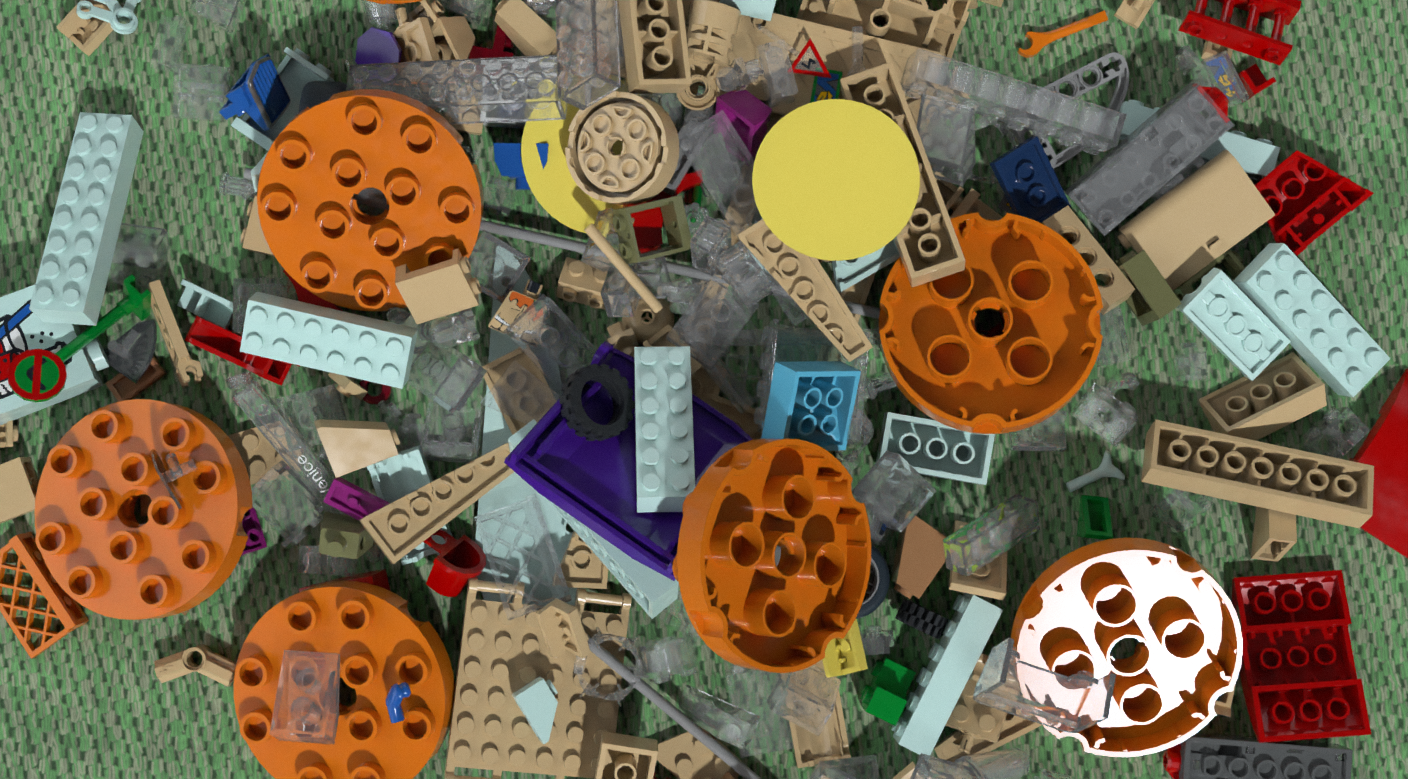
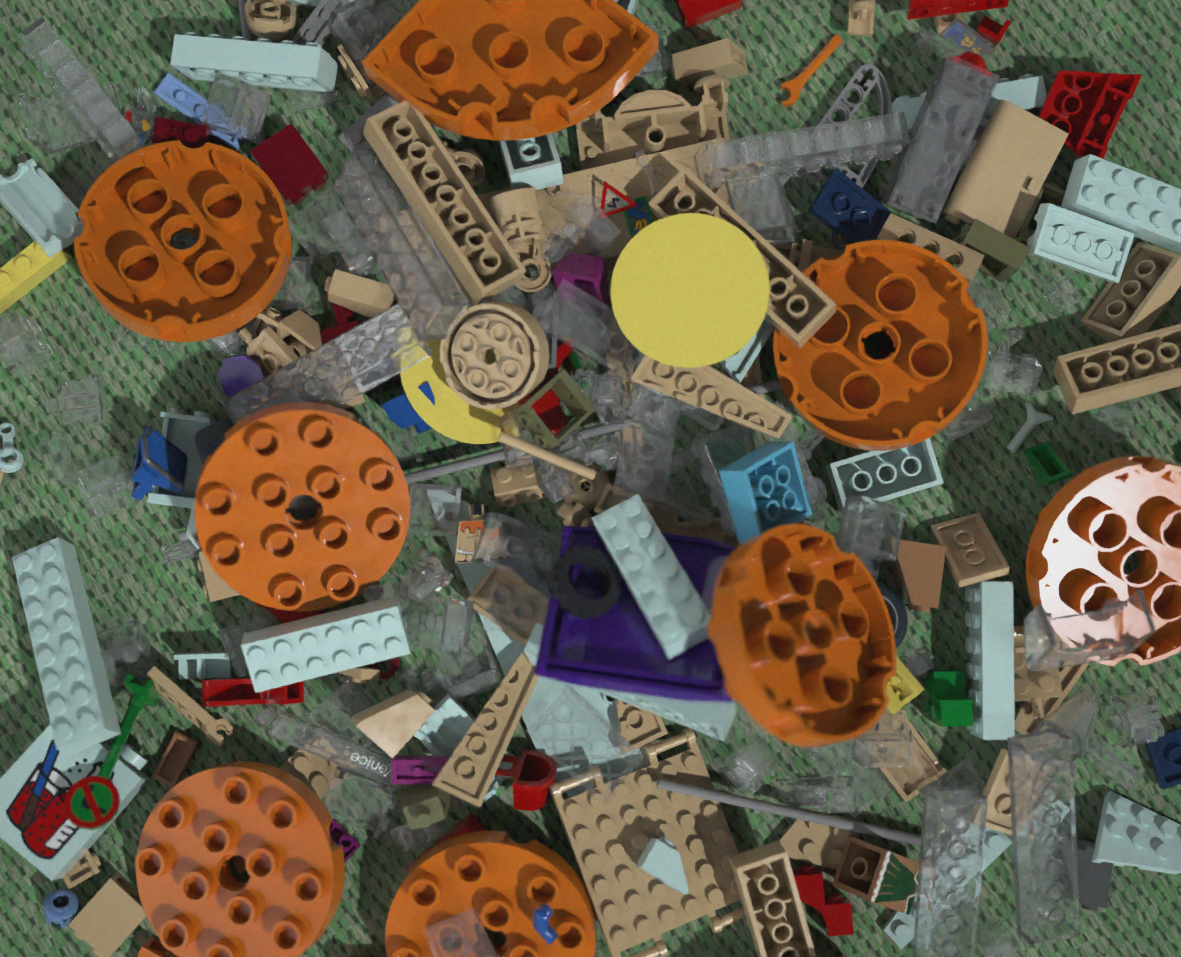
camera: 30 degrees left, 0 degrees up
clear shield [104,319,157,384] -> none
clear shield [150,449,198,509] -> none
tan panel [395,249,482,325] -> none
tan bracket [536,598,591,659] -> none
clear piece [573,627,649,707] -> none
black tyre [895,598,949,640] -> none
clear brick [943,494,1040,576] -> none

